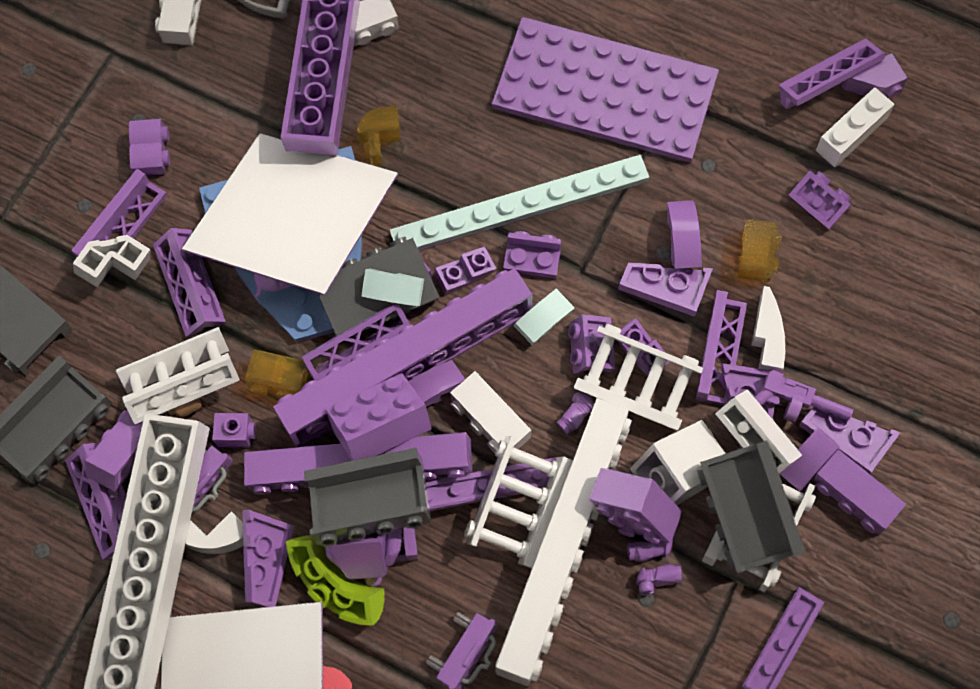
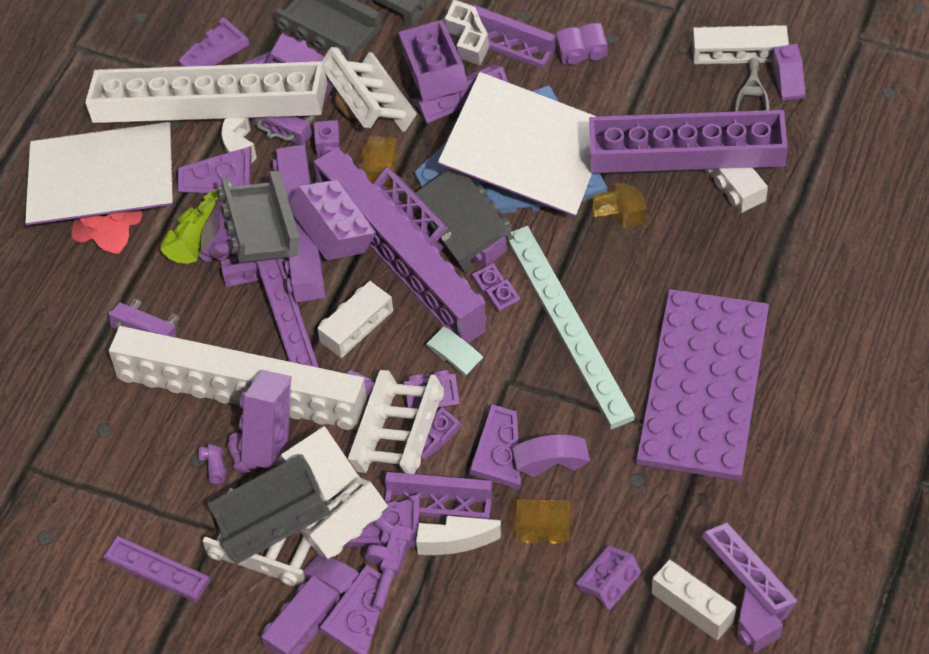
camera: 85 degrees right, 15 degrees down
light aqua slope [361,269,424,306] -> none
medium lavender slope [409,360,465,406] -> none
white fence [464,436,573,568] -> none
medium lavender bracket [503,231,561,279] -> none
none -> medium lavender wing [178,17,249,67]
none -> medium lavender brick [398,19,468,101]

